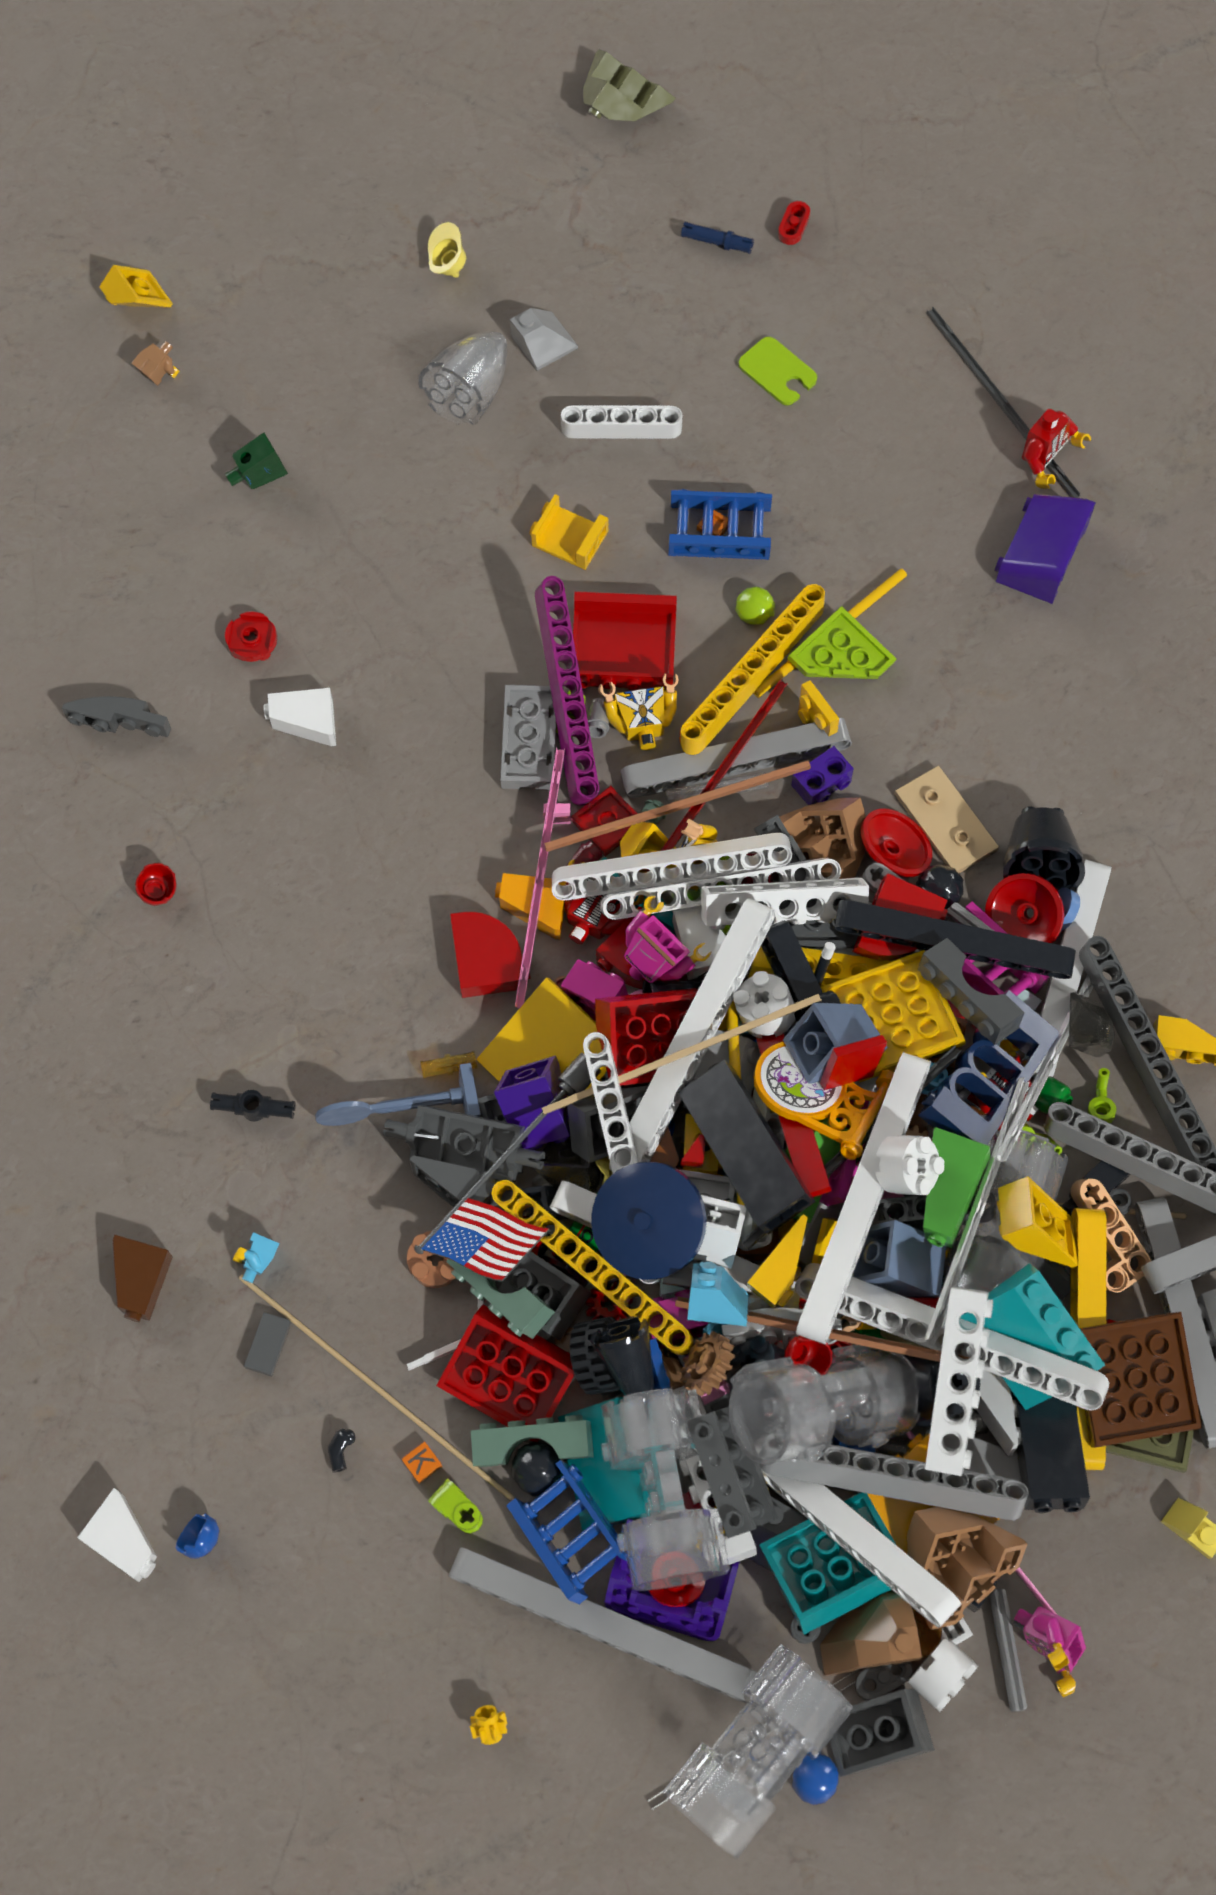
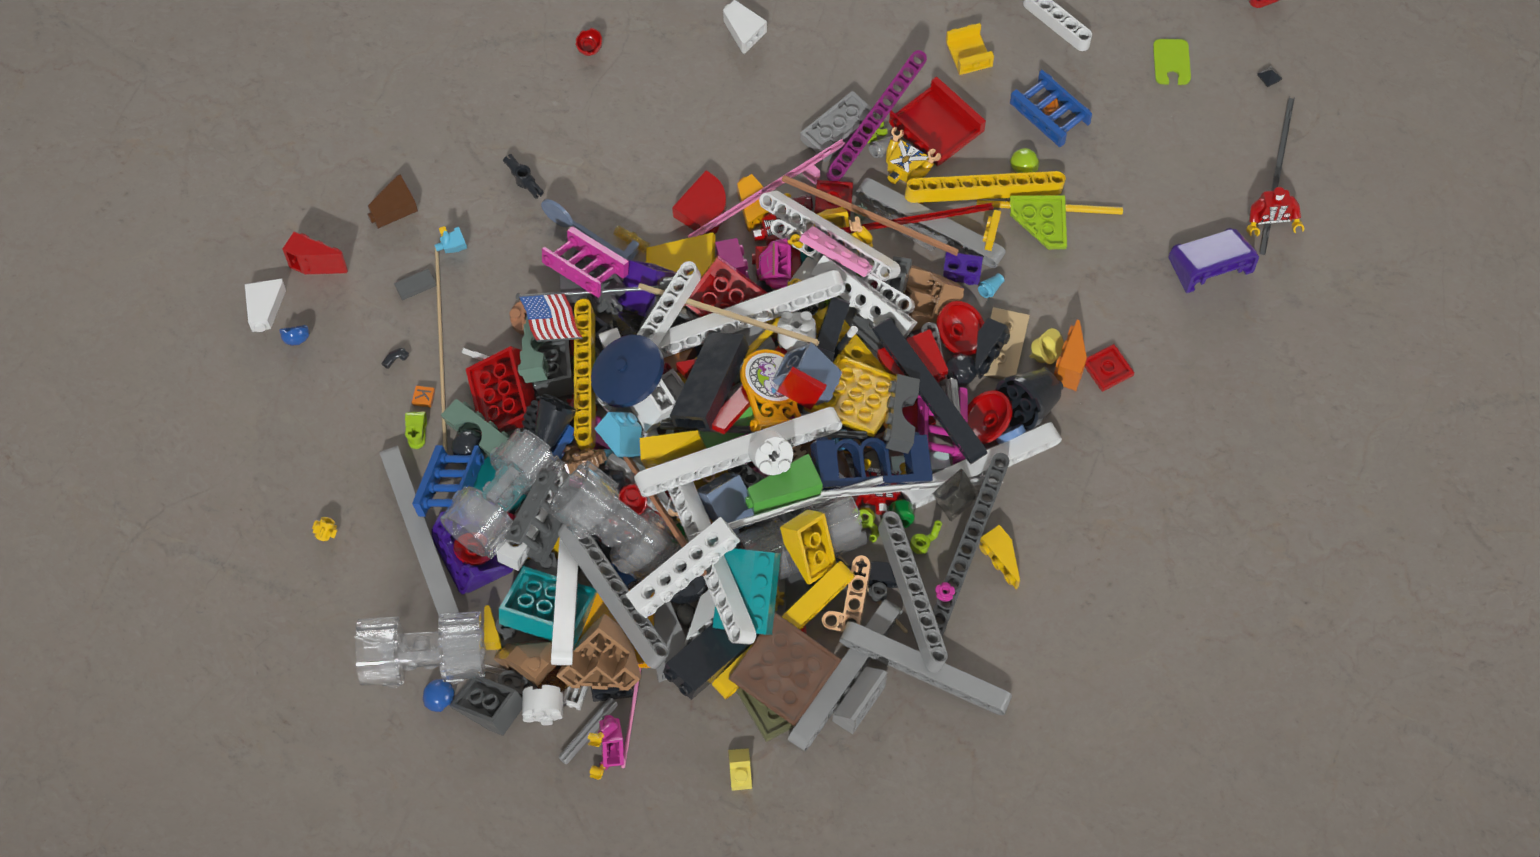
camera: 45 degrees right, 5 degrees down
none -> red slope [282,232,348,275]
none -> yellow slope [484,605,502,650]
none -> dark pink fence [542,226,629,298]
none -> bright pink wing [799,226,873,277]
none -> dark pink plate [935,582,955,601]
none -> black slope [975,318,1010,379]
none -> medium azure cone [978,273,1005,298]
none -> light yellow piece [1029,328,1064,364]
none -> orange slope [1053,319,1087,391]
none -> red tile [1085,344,1135,392]
none -> black slope [1257,66,1282,87]

